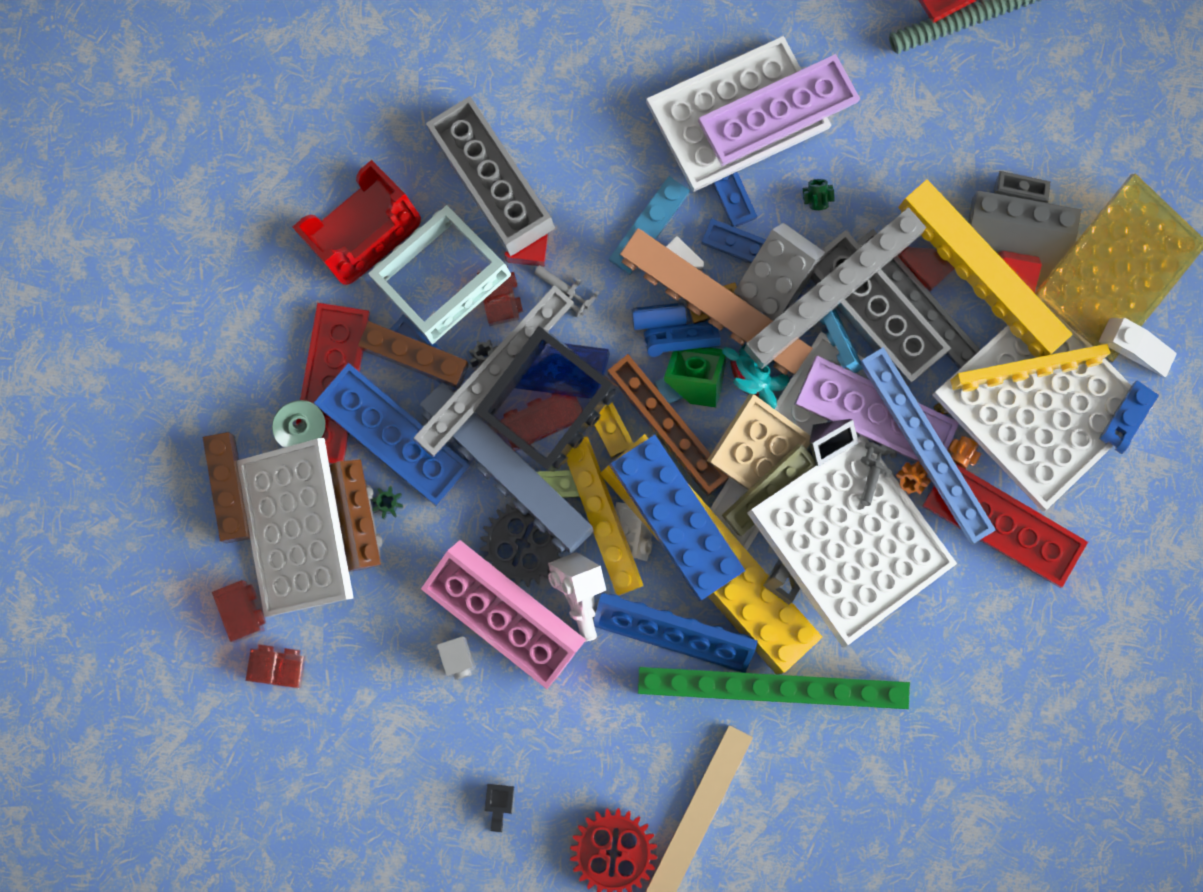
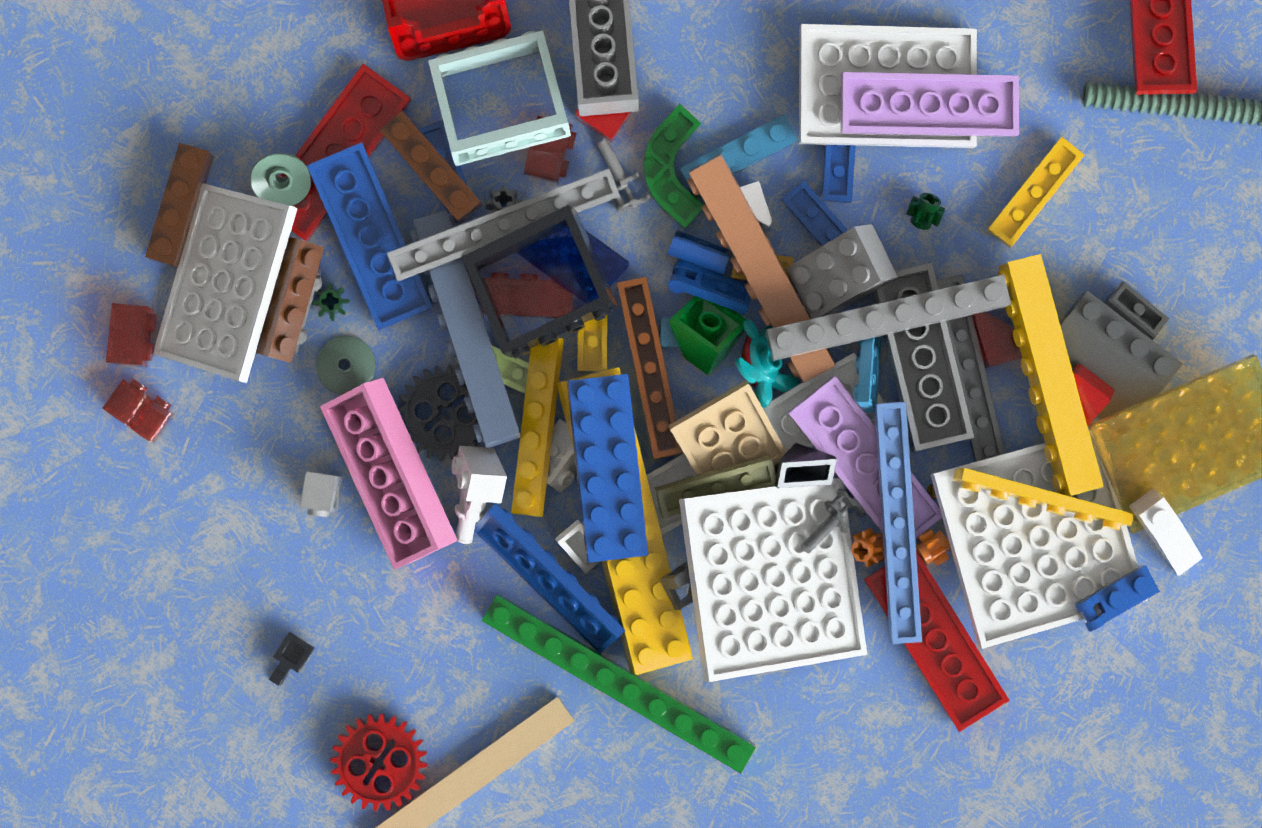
camera: 25 degrees right, 5 degrees up
none -> sand green dish [316,336,376,394]
none -> white slope [555,519,600,574]
none -> green plate [644,103,703,229]
none -> yellow plate [987,137,1085,248]

